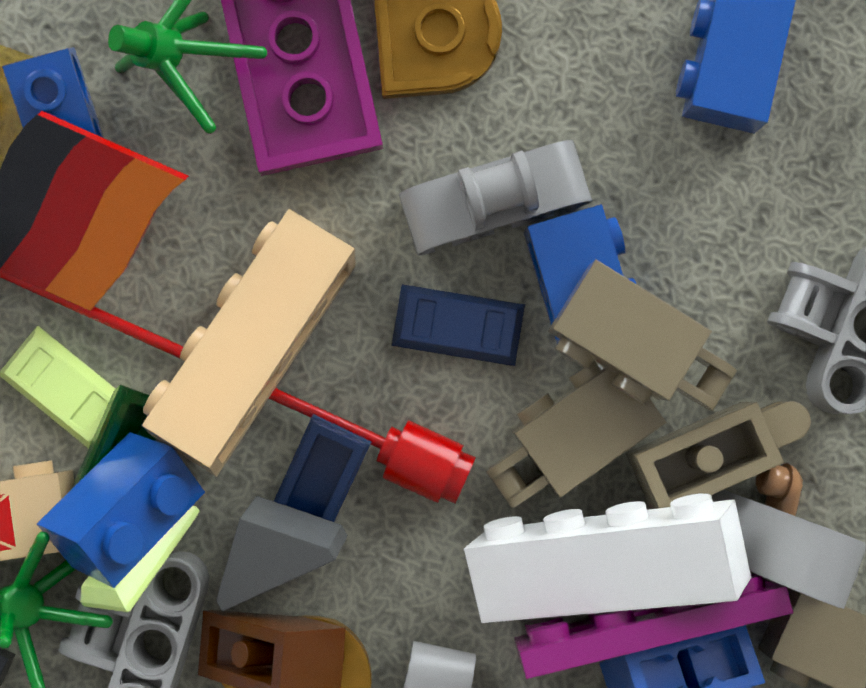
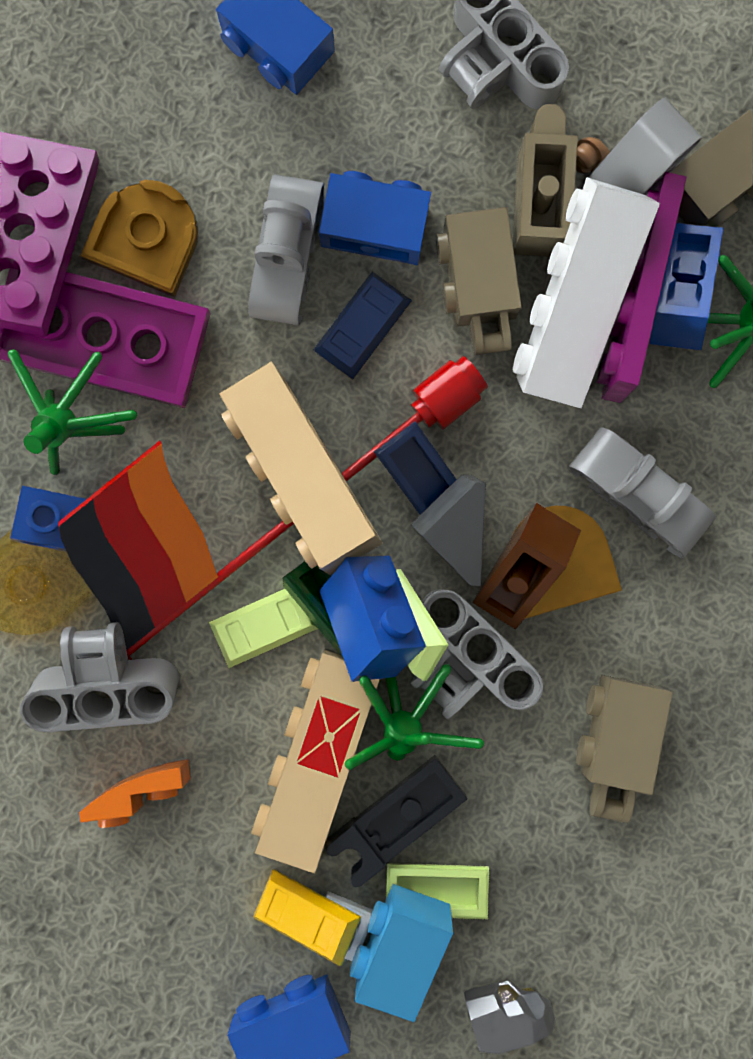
camera: 65 degrees left, 0 degrees up
dark tan brick [548,259,737,411] -> none

